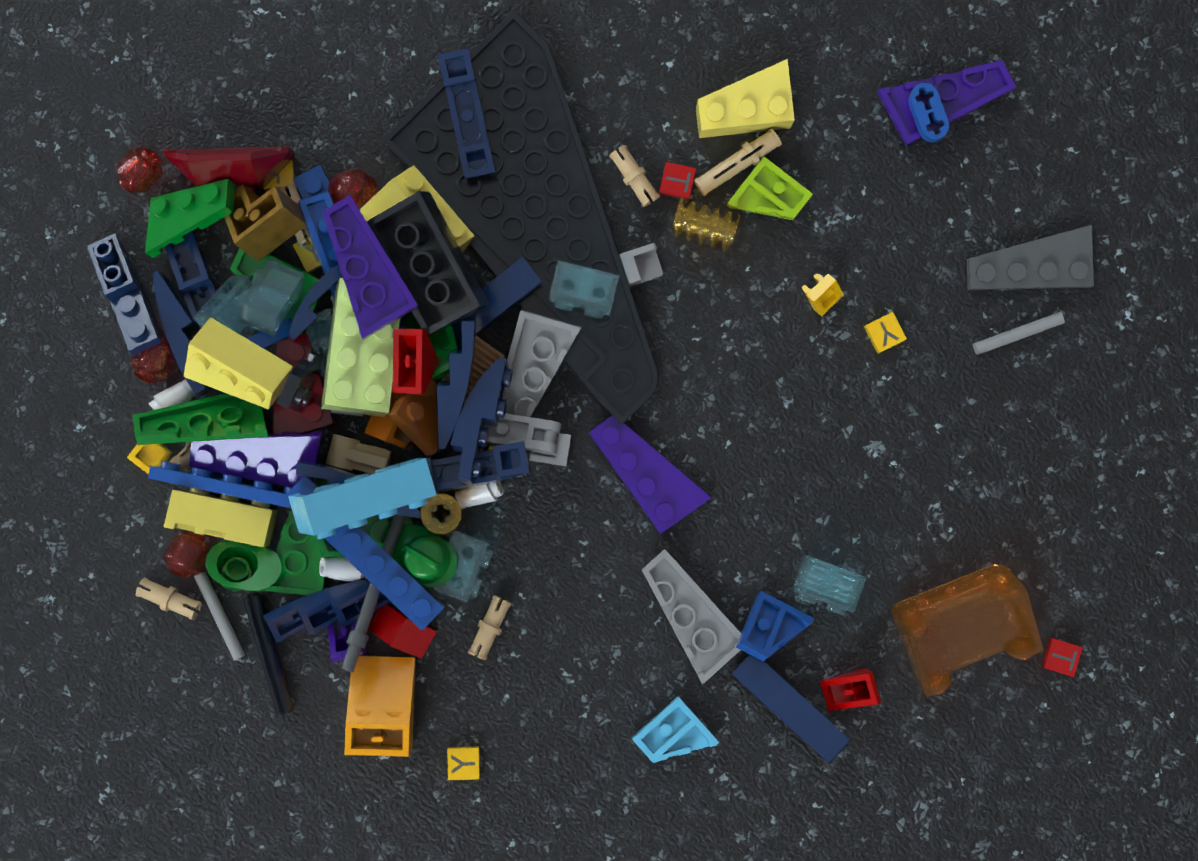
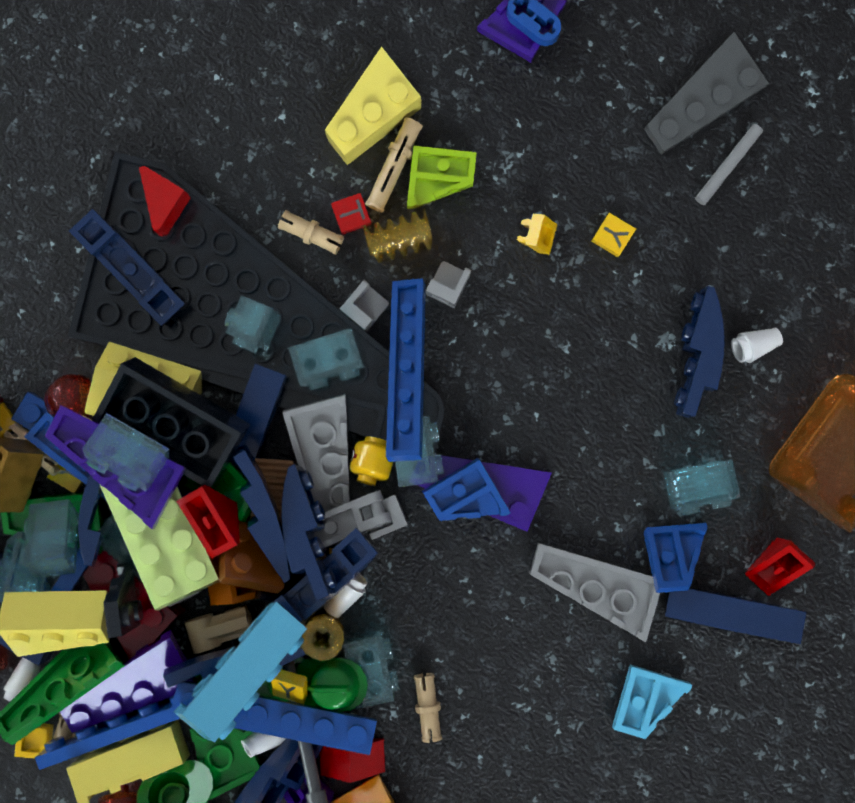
camera: 25 degrees left, 0 degrees up
none -> clear light blue brick [83,413,169,492]
none -> red slope [139,166,191,237]
none -> clear light blue brick [225,295,282,354]
none -> yellow tile [271,669,308,705]
none -> yellow head [349,436,393,486]
none -> blue plate [386,278,426,462]
none -> clear light blue brick [395,416,444,487]
none -> blue wing [422,458,511,521]
none -> light grey panel [426,261,472,308]
none -> dark blue slope [674,286,724,418]
none -> white cone [731,328,783,363]

